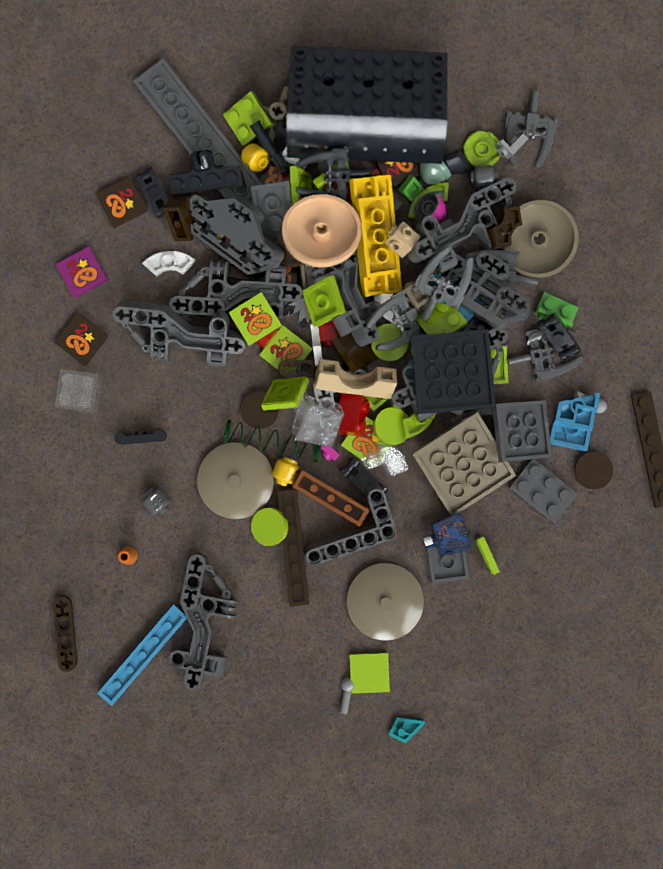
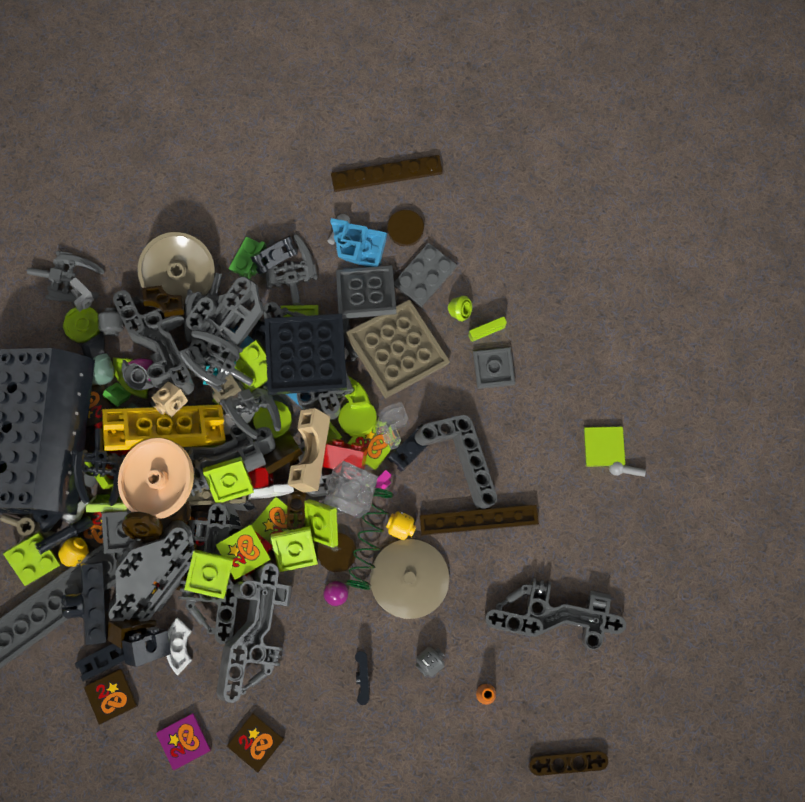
camera: 85 degrees left, 10 degrees down
clear brick [55,369,103,414] -> none
dark azure plate [97,604,187,706] -> none
lime tile [251,508,288,546] -> none
dark orange brick [293,470,369,527] -> none
dark tan dish [347,563,424,641] -> none
teal piece [388,717,425,744] -> none
torso [422,512,471,555] -> none
none -> black brick [121,627,171,667]
none -> dark brown tile [122,512,163,543]
none -> lime tile [184,549,234,599]
none -> lime tile [271,526,318,572]
none -> magenta piece [323,581,349,606]
none -> lime cone [448,296,472,321]

